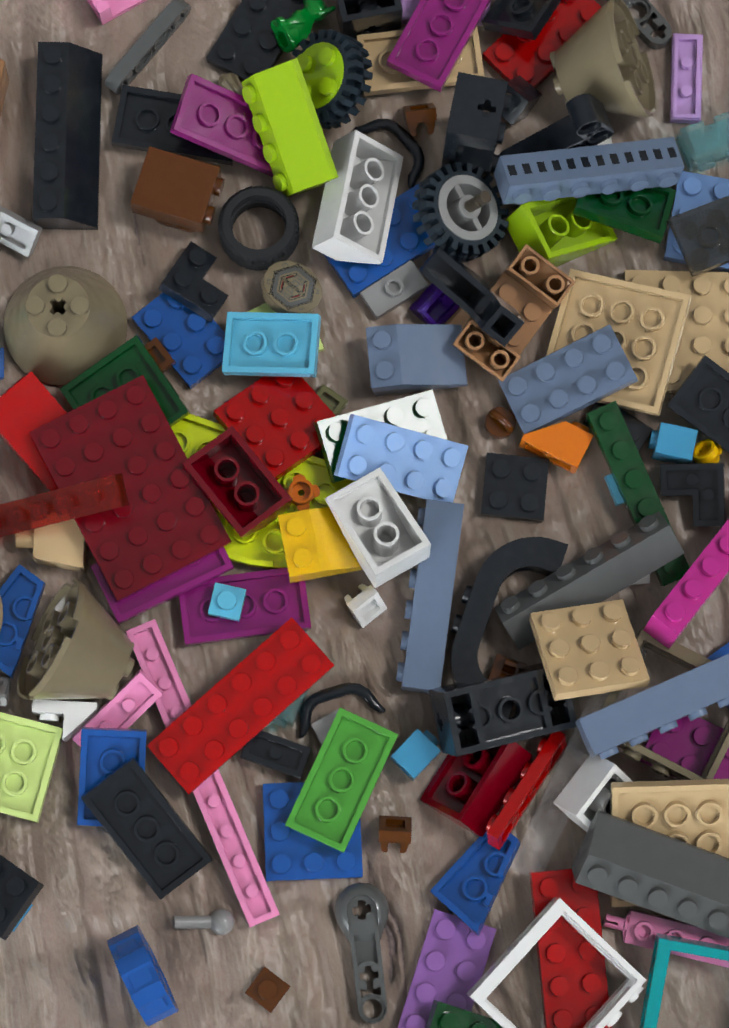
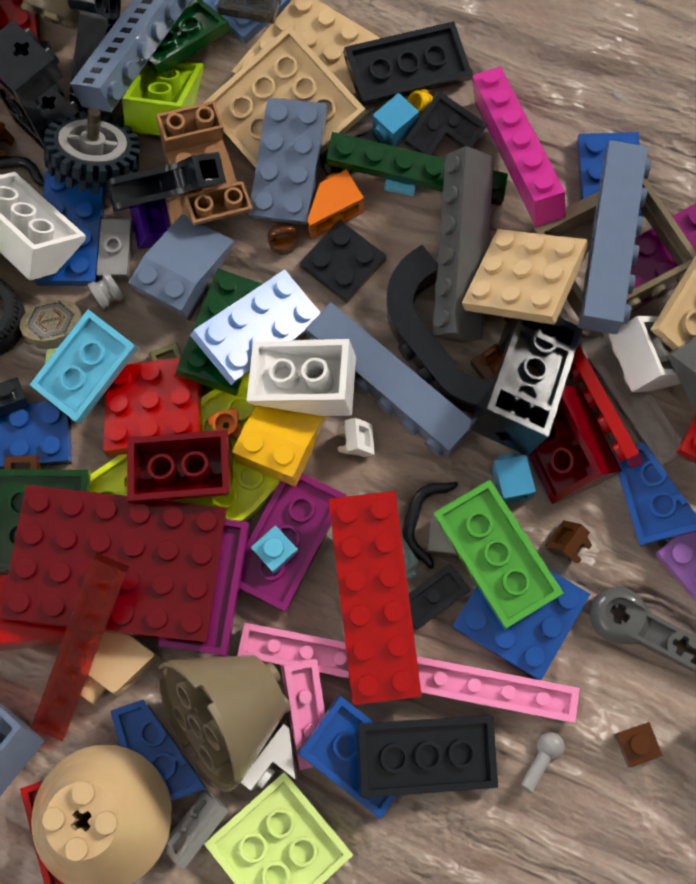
camera: 45 degrees left, 5 degrees down
blue connector [107,925,179,1027] -> none
none -> light grey wheel [87,272,125,311]

